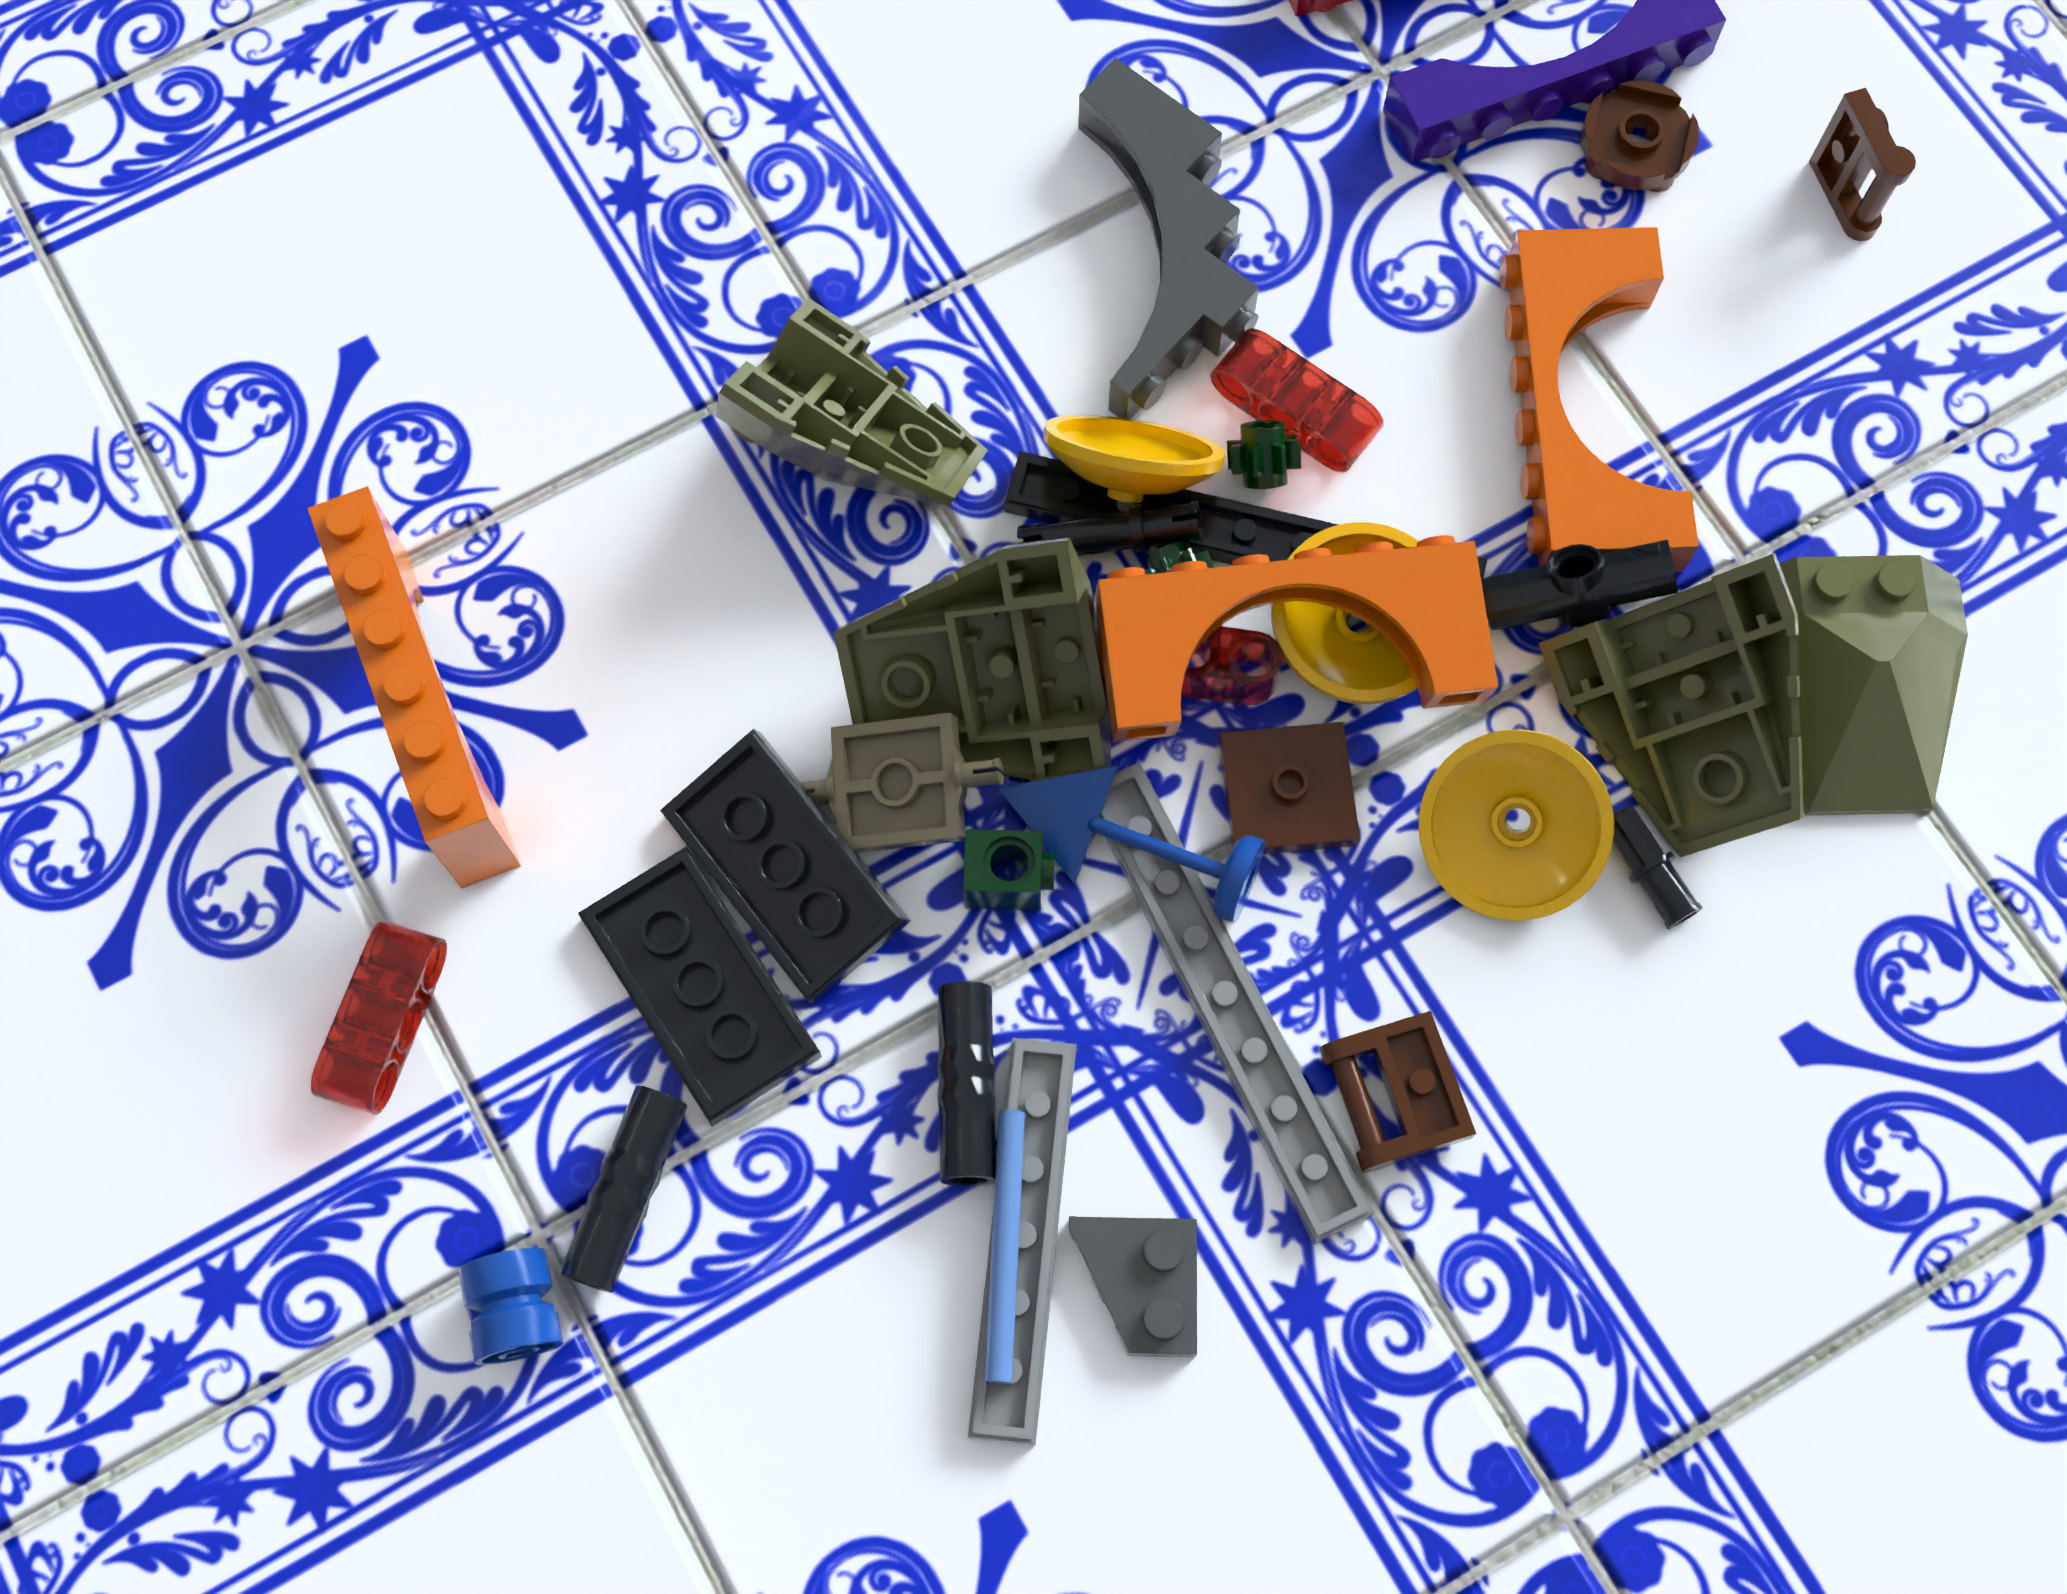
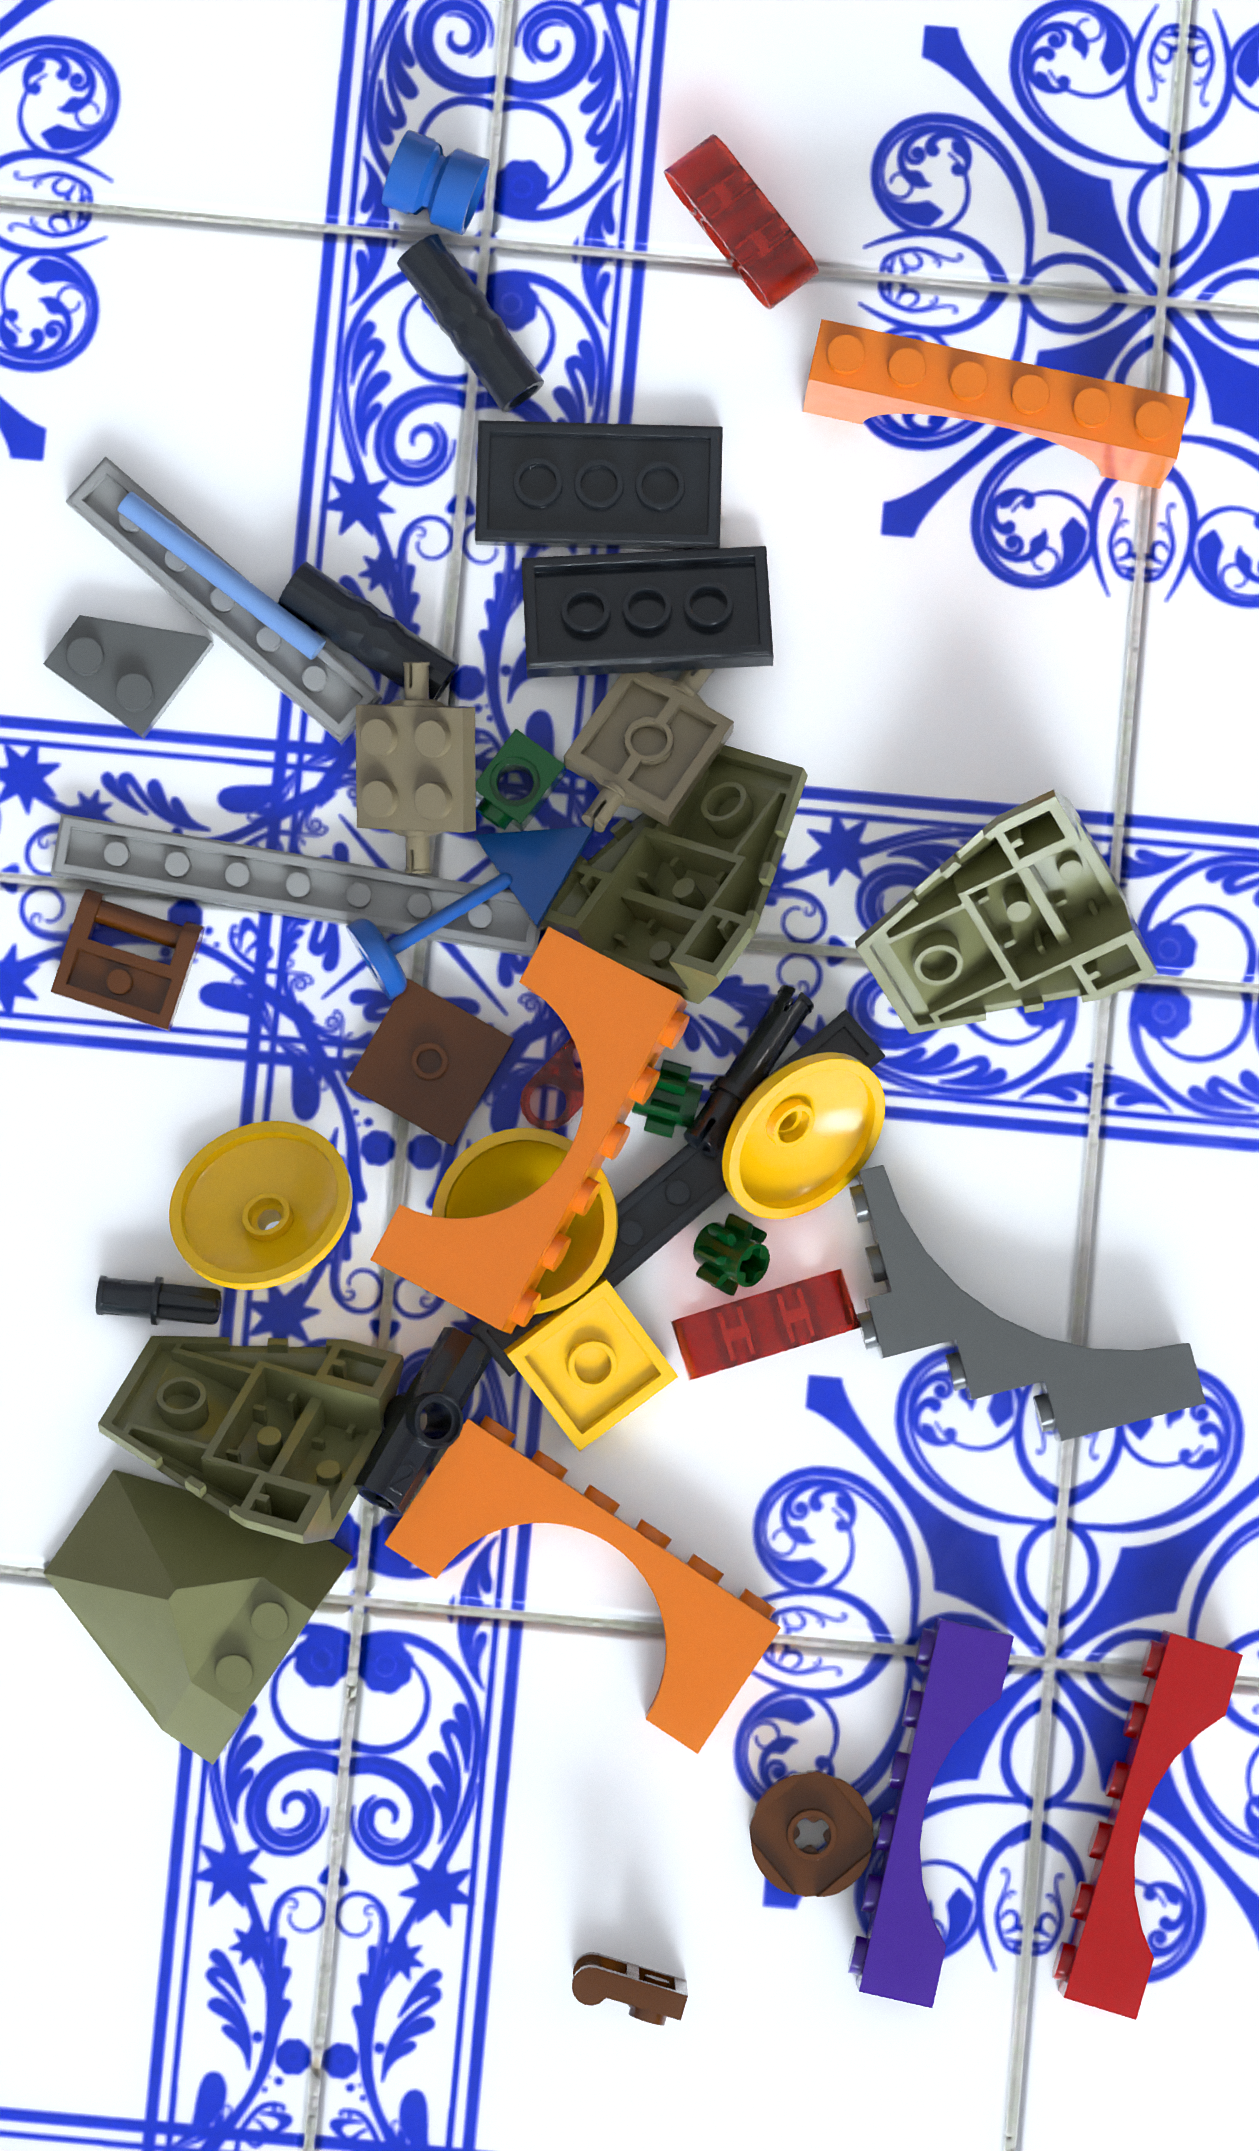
camera: 125 degrees right, 15 degrees up
none -> dark tan plate [356,662,476,874]
none -> yellow plate [503,1275,679,1452]

